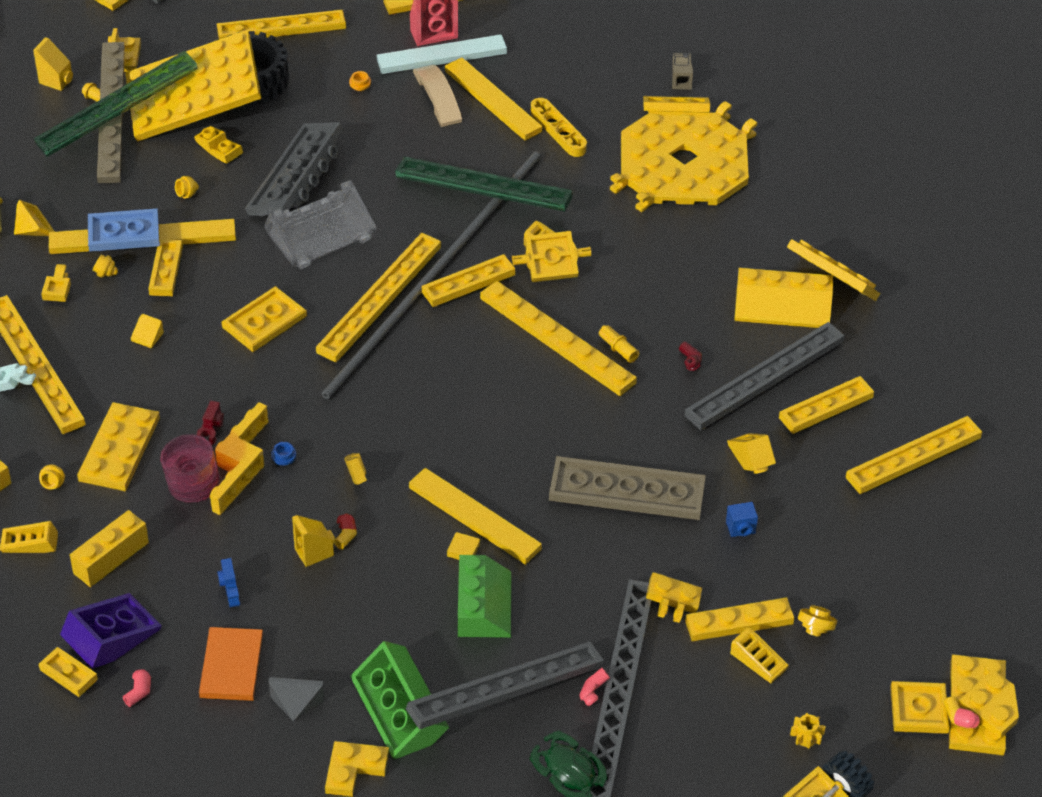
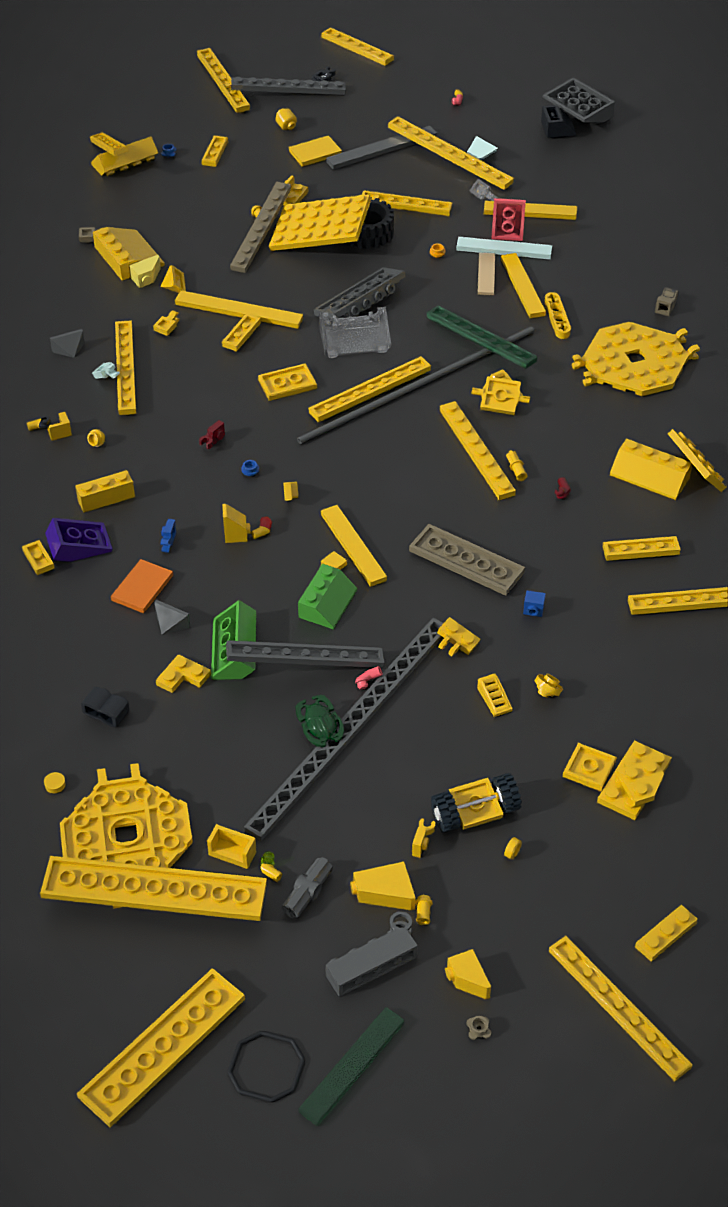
camera: 25 degrees right, 0 degrees up
yellow slope [0,521,58,553] -> none
yellow slope [33,37,73,91] -> none
clear green plate [34,51,198,157] -> none
yellow plate [77,402,160,491] -> none
medium blue plate [88,208,160,252] -> none
yellow plate [92,254,118,278] -> none
coral arm [123,669,151,707] -> none
yellow slope [131,314,164,348] -> none
clear pink wheel [160,434,220,502] -> none
yellow plate [175,176,199,199] -> none
yellow slope [194,126,243,164] -> none
yellow bracket [210,402,268,515] -> none
yellow plate [422,254,515,307] -> none
yellow plate [643,96,710,113] -> none
dark grey plate [684,322,845,430] -> none
yellow plate [685,597,794,641] -> none
yellow slope [727,433,776,474] -> none
yellow gear [790,713,826,749] -> none
coral arm [944,697,980,728] -> none

